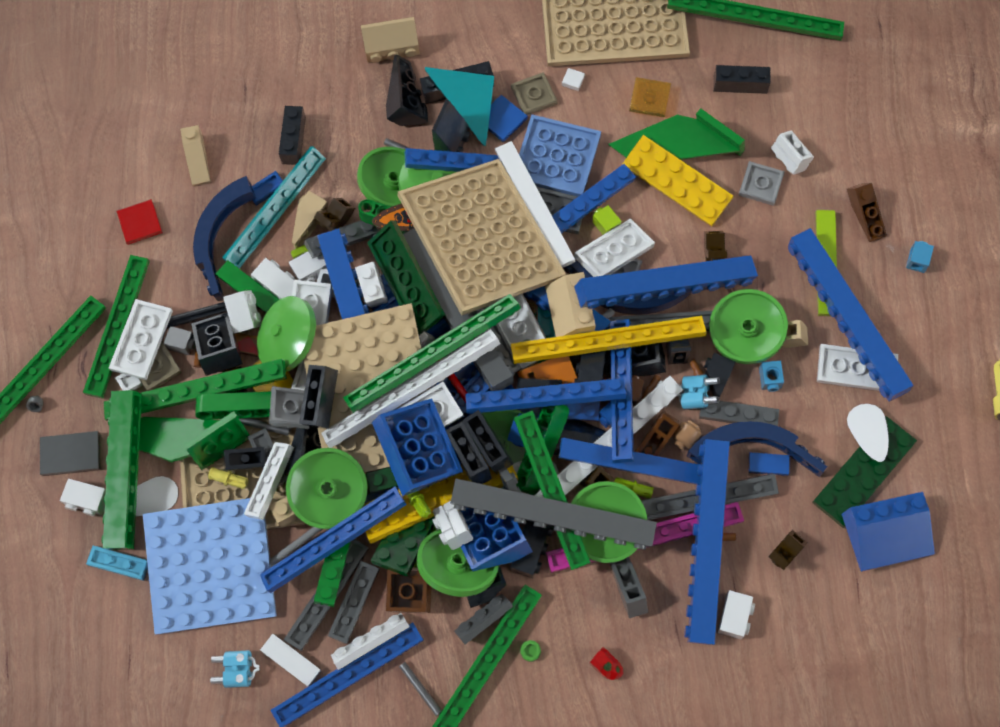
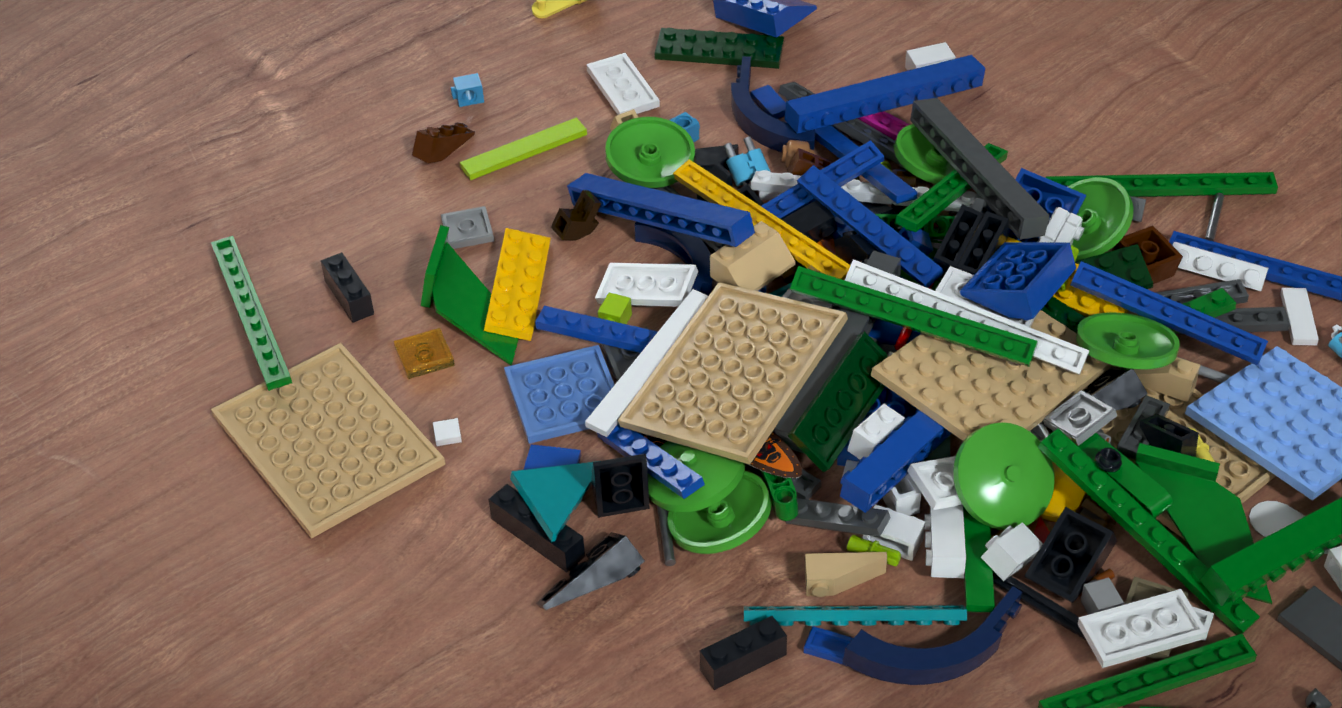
camera: 125 degrees left, 25 degrees down
white plate [244,442,294,520] -> none
black brick [299,365,338,429] -> none
dark brown brick [314,198,355,231] -> none
tan slope [361,17,420,63] -> none
dark tan tile [511,72,558,115] -> none
bright green tile [520,640,541,662] -> none
red rock [589,647,623,680] -> none
dark grey slope [610,557,649,619] -> none
dark grey plate [699,401,779,426] -> none
dark brown brick [769,529,808,570] -> none
white brick [771,131,814,175] -> none
blue brick [788,228,914,402] -> none
white sticker [847,404,888,462] -> none
none -> black plate [1094,448,1122,472]

